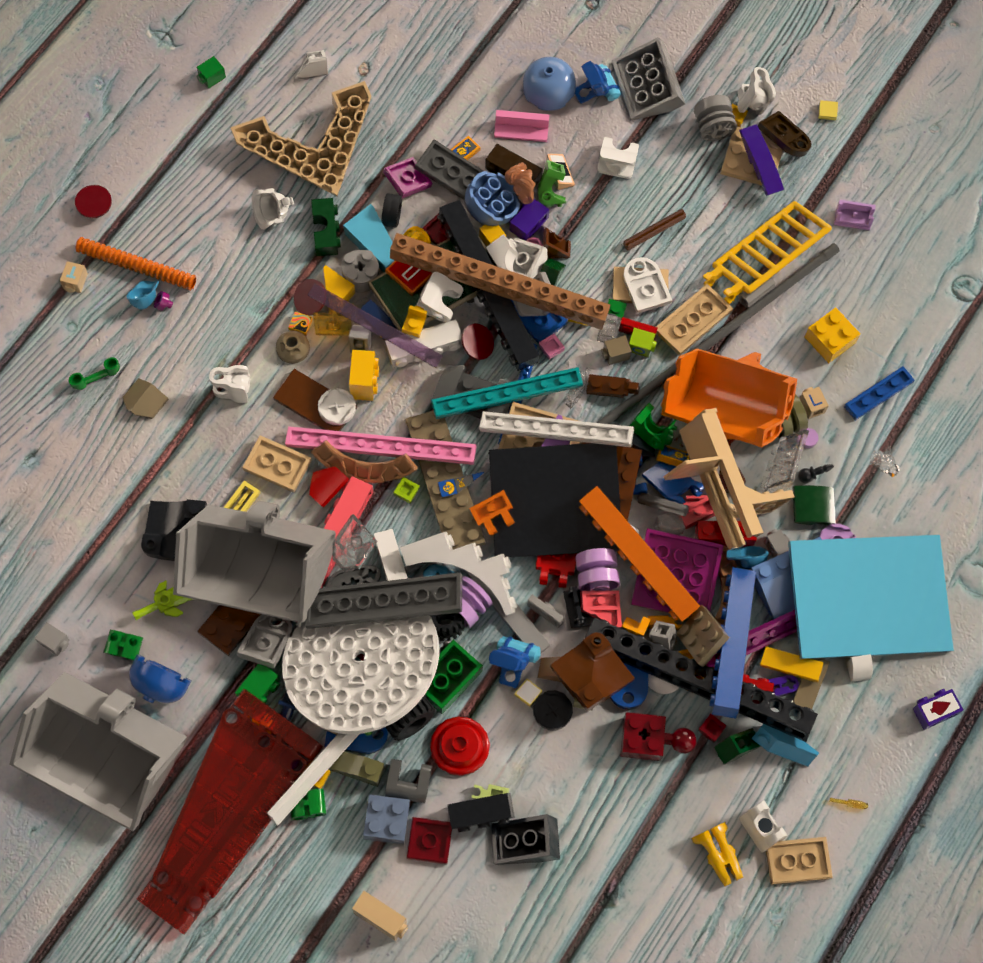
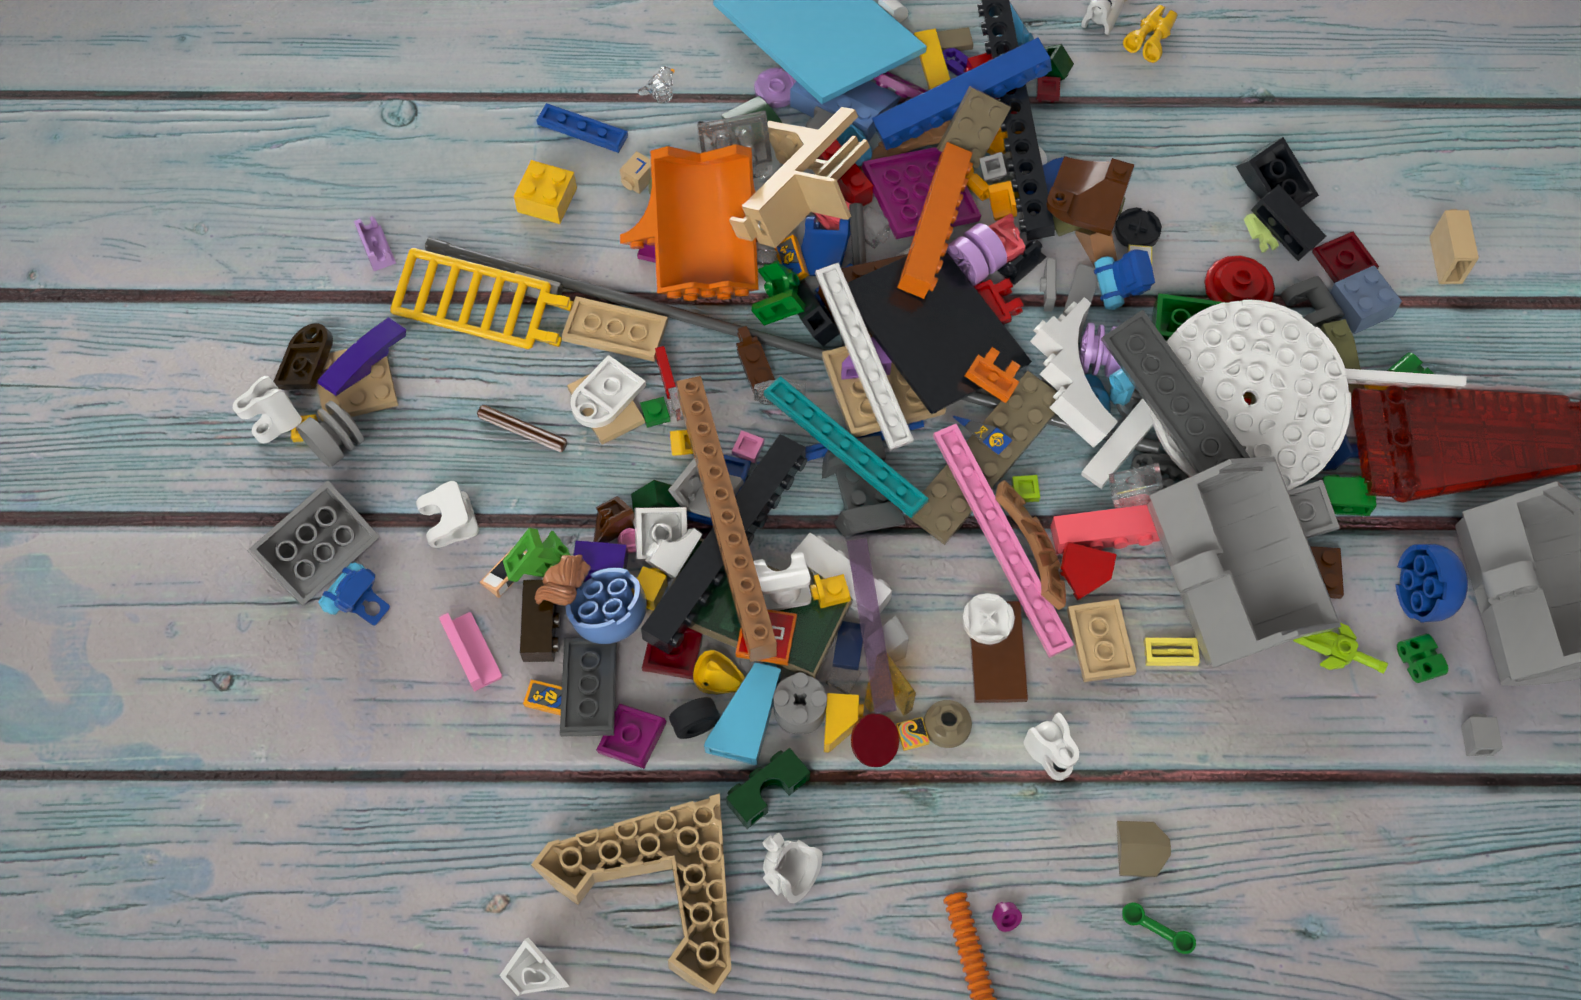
camera: 120 degrees left, 5 degrees down
dark azure cap [126,281,159,310] -> none
black slope [141,499,207,561] -> none
yellow brick [349,350,379,401] -> none
dark red piece [461,323,494,360] -> none
medium blue cylinder [523,57,576,111] -> none
dark tan brick [601,335,632,365] -> none
dark red brick [620,712,696,761] -> none
lime brick [629,328,657,358] -> none
light yellow tile [818,100,838,120] -> none

